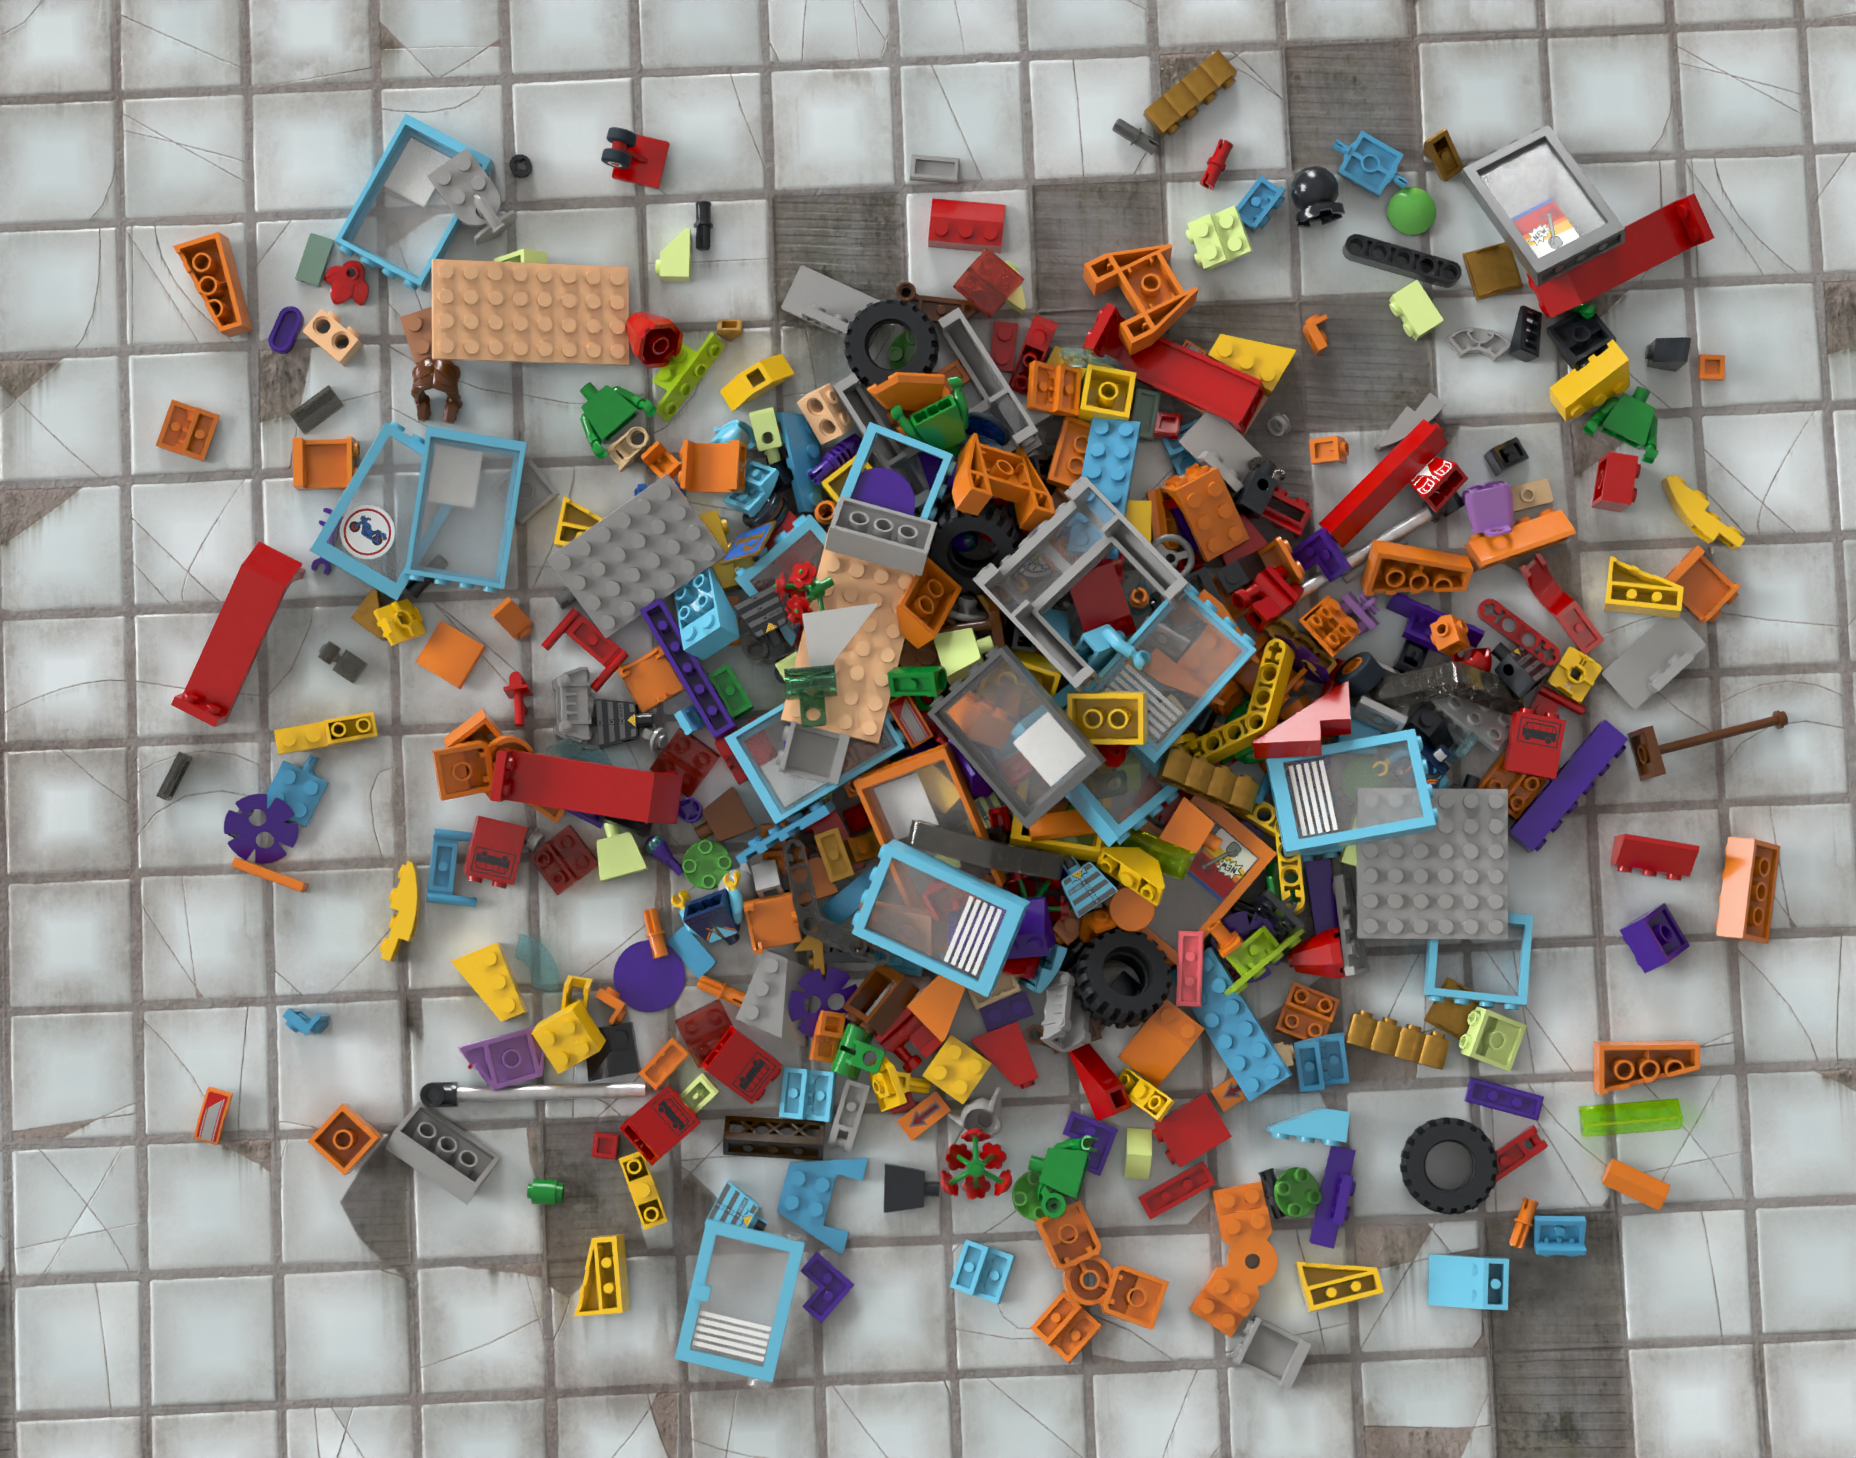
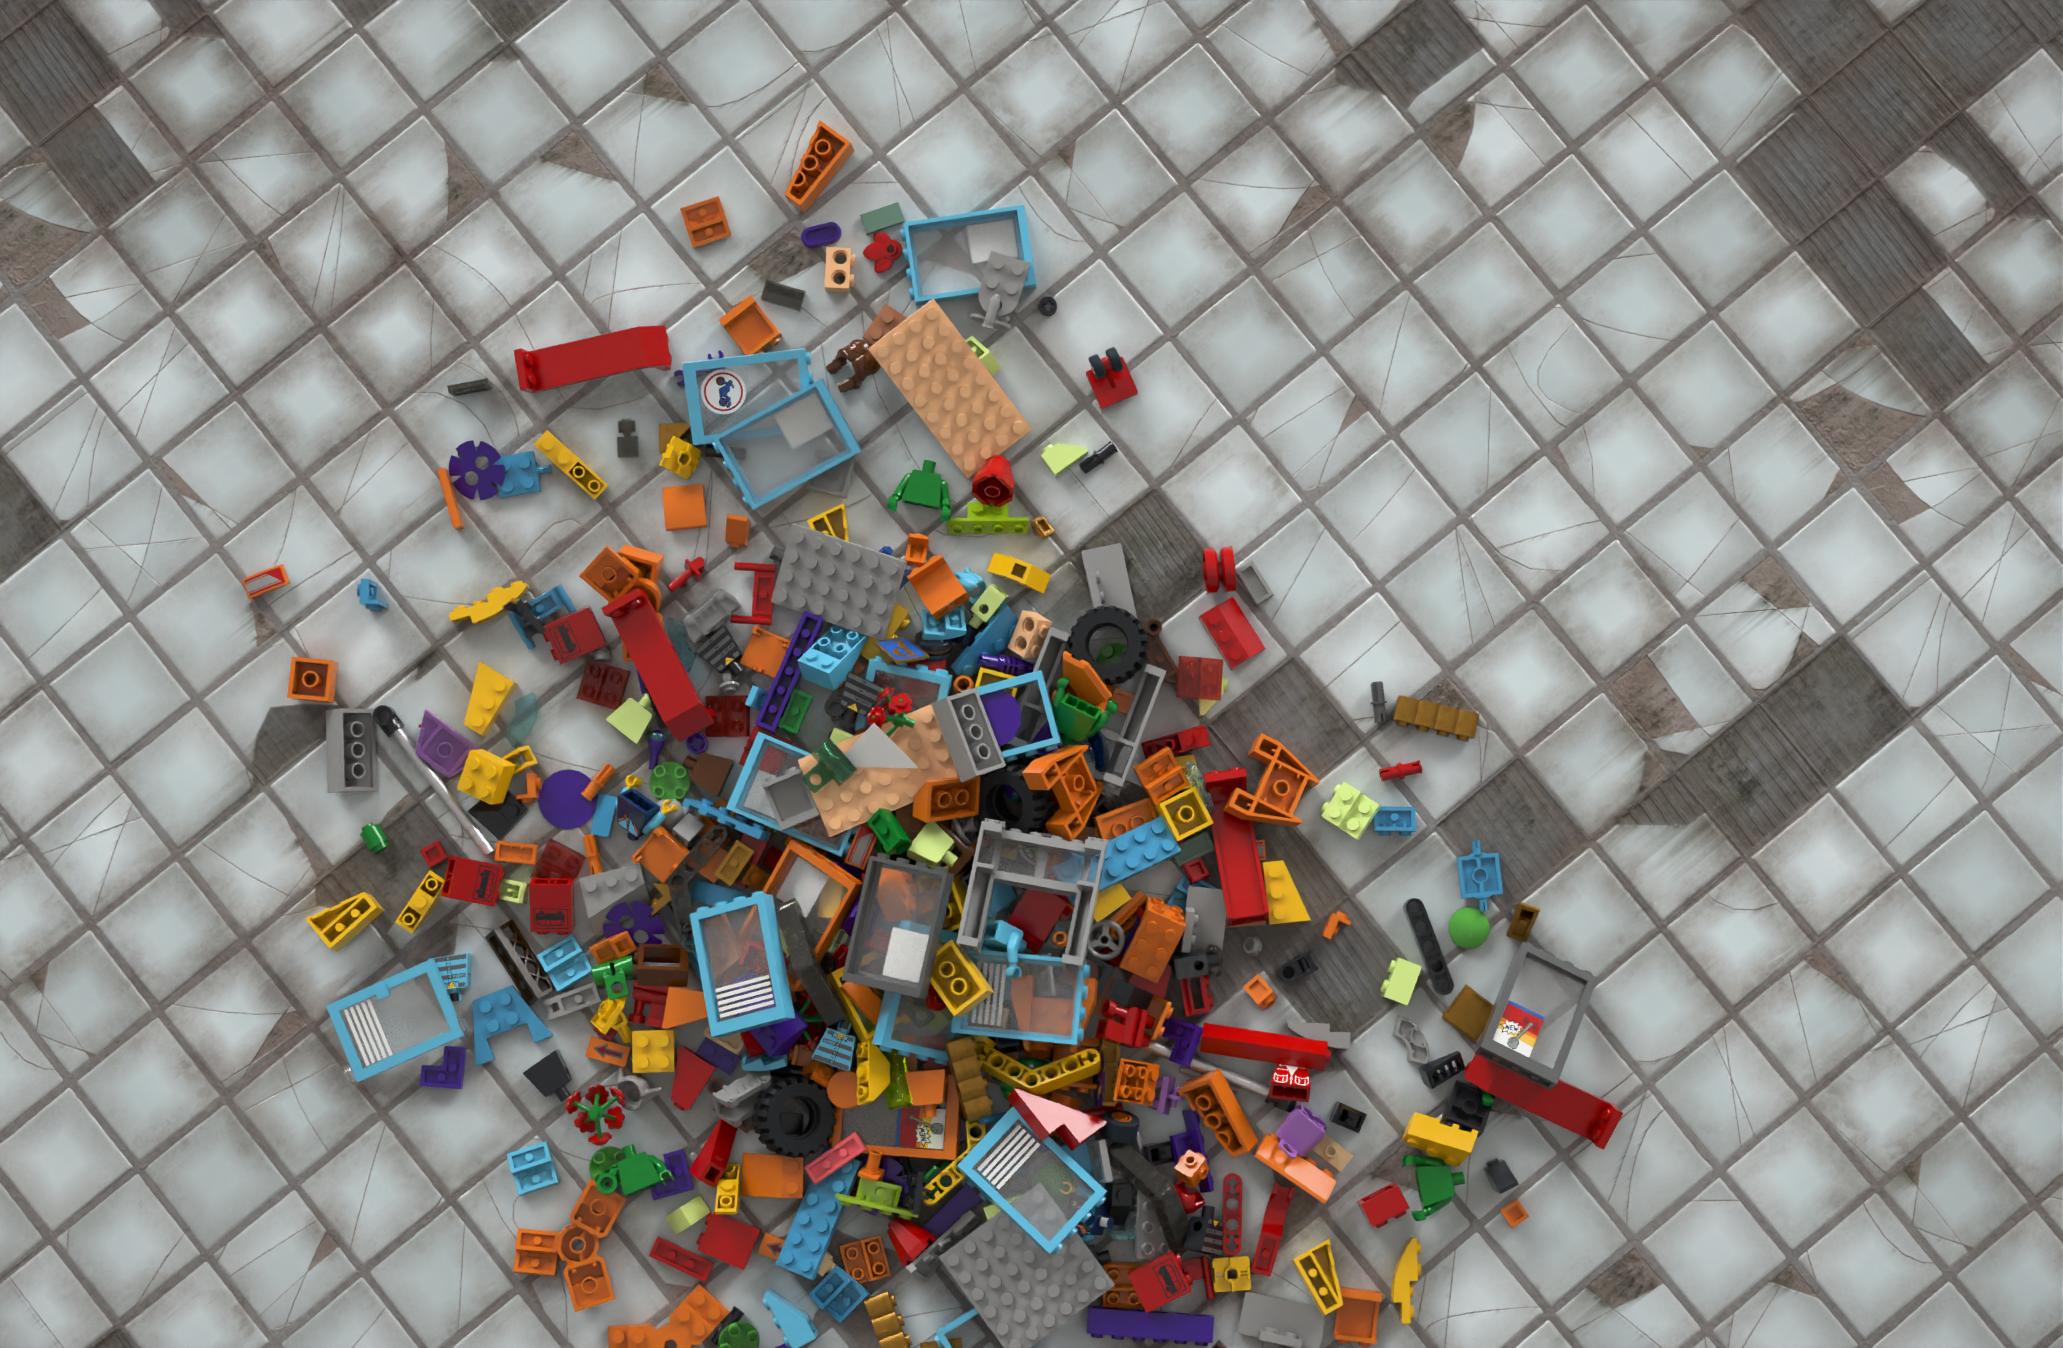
camera: 55 degrees right, 0 degrees up
tan piece [606,427,651,472] -> none
red plate [990,321,1018,373] -> none
black tile [1291,166,1345,228] -> none
none -> black piece [502,598,546,639]
none -> red wheel [1202,546,1236,594]
none -> black piece [1277,950,1319,982]

